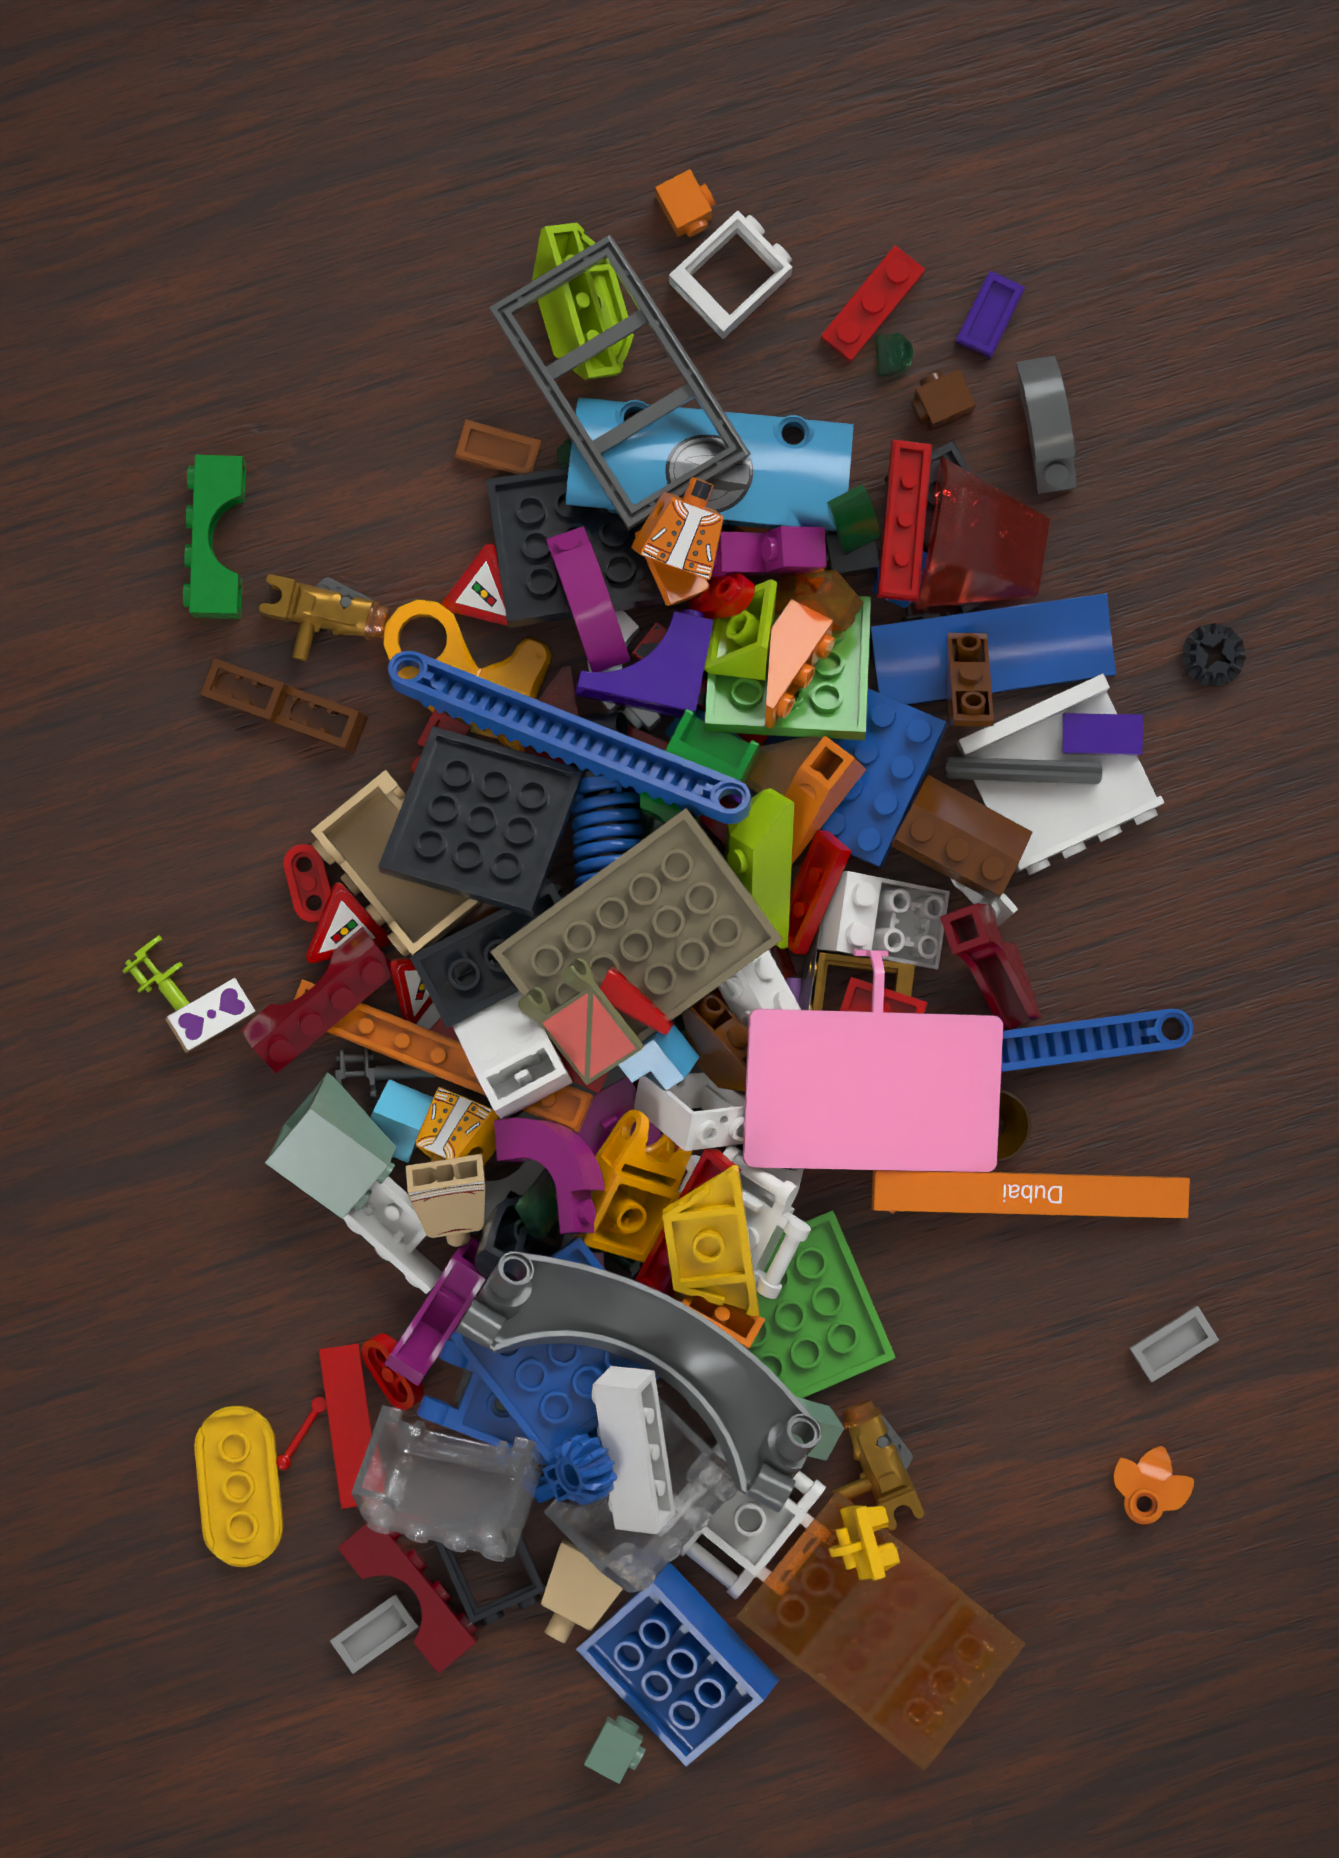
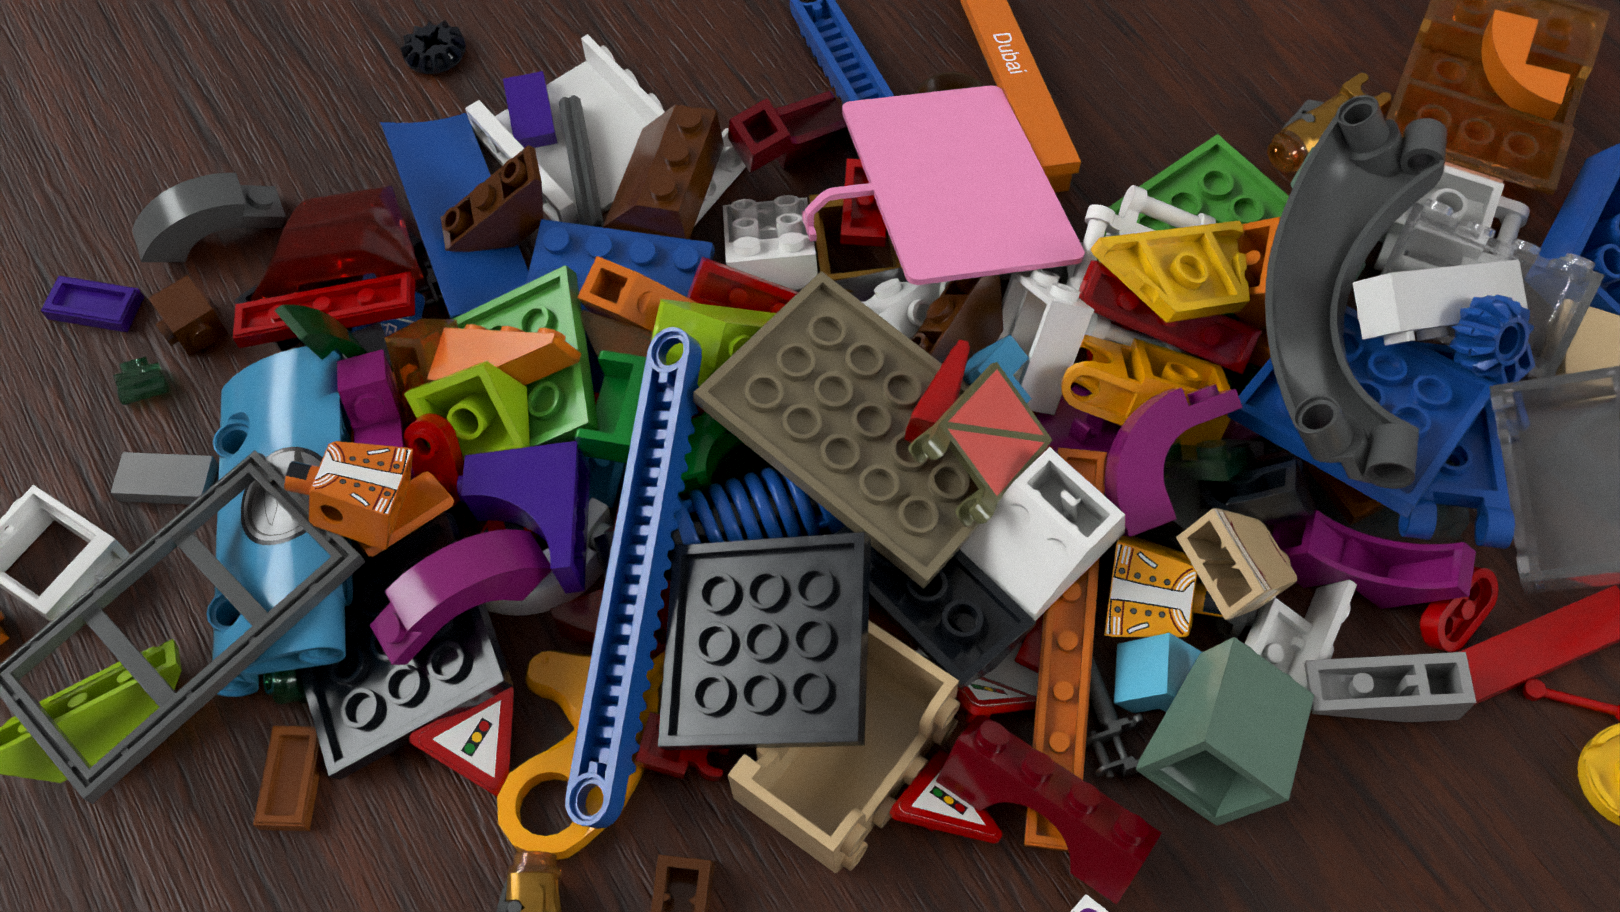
camera: 105 degrees left, 25 degrees down
red plate [283,844,332,923] -> none
red plate [820,245,926,363] -> none
yellow hips [828,1506,900,1581] -> none
none -> light grey tile [110,452,219,504]
none -> light grey slope [1304,652,1476,722]
none -> orange brick [1481,10,1571,126]

